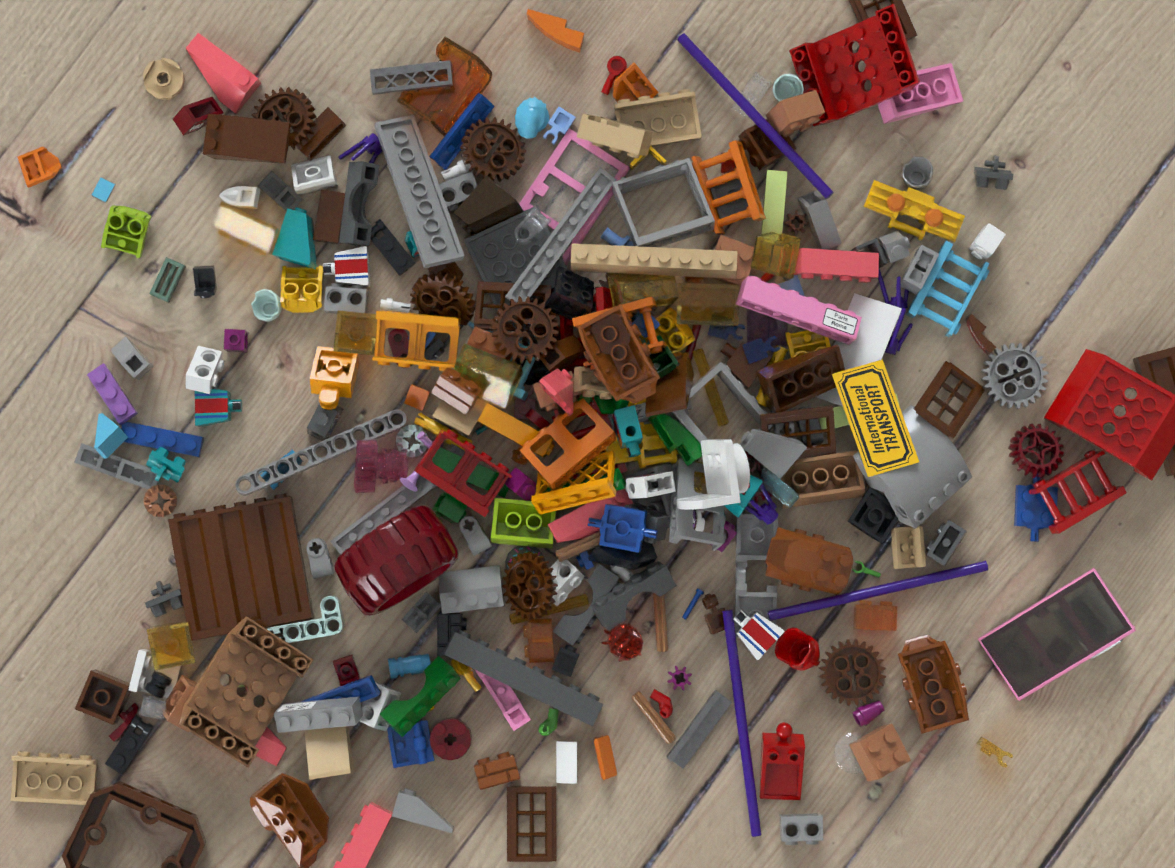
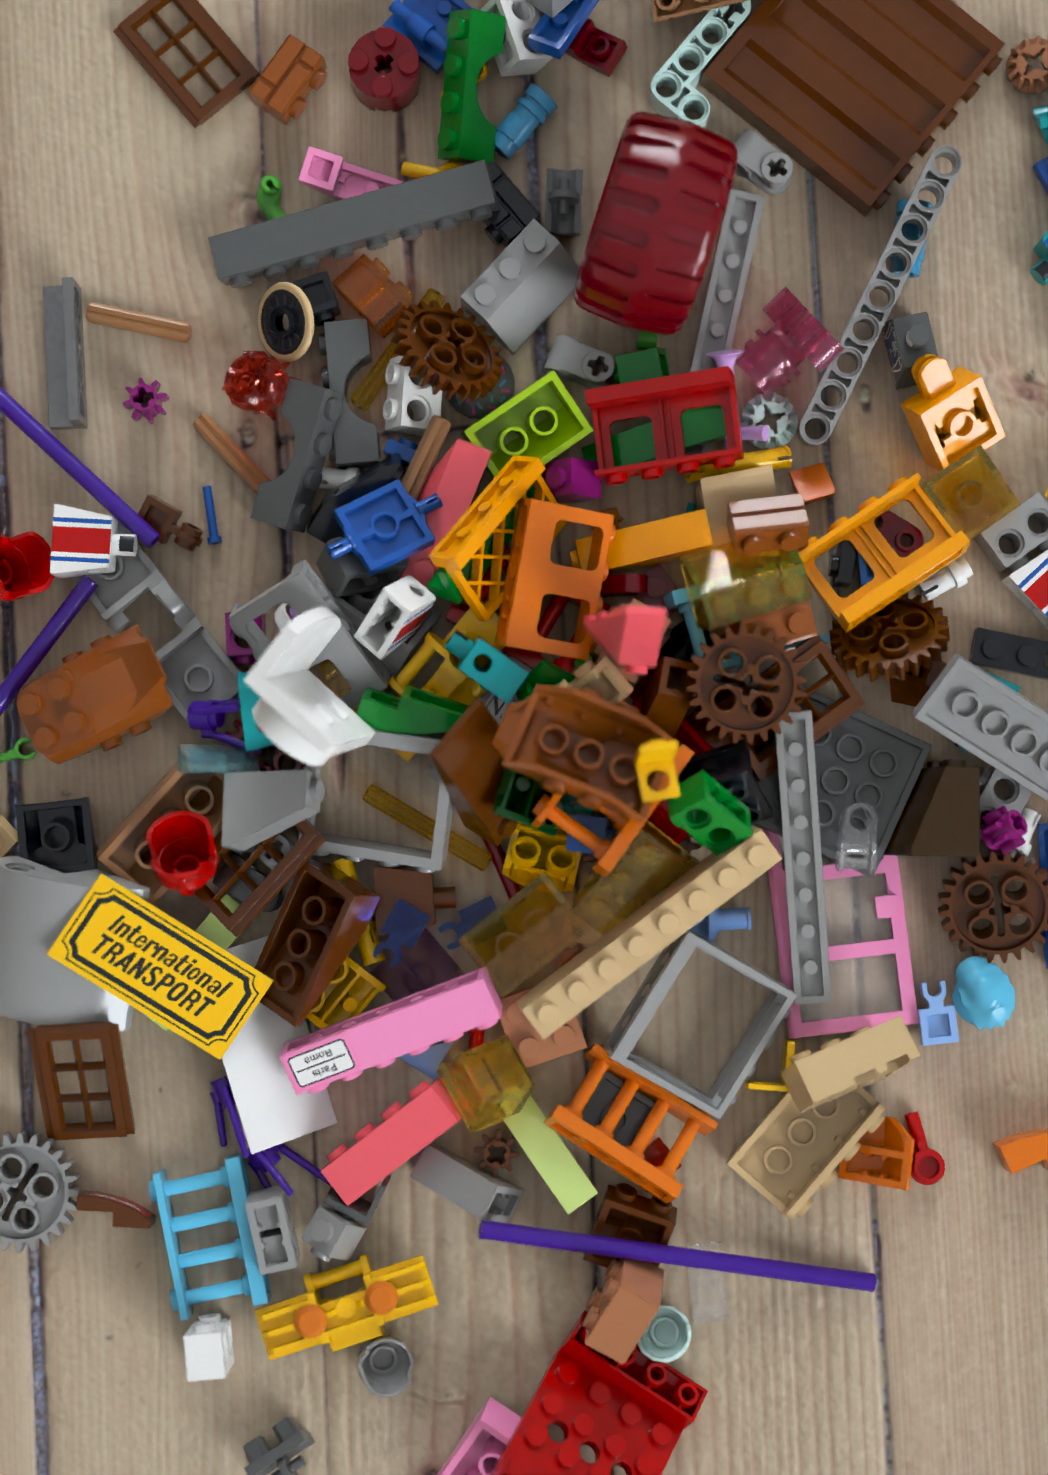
camera: 140 degrees right, 0 degrees up
white slope [556,741,577,784] -> none
orange slope [593,735,617,780] -> none
red arm [649,689,673,718] -> none
none -> red helmet [146,811,218,897]
none -> black wheel [258,282,314,362]
none -> yellow bracket [634,739,680,803]
none -> green brick [668,770,752,856]
none -> magenta gear [981,805,1028,854]

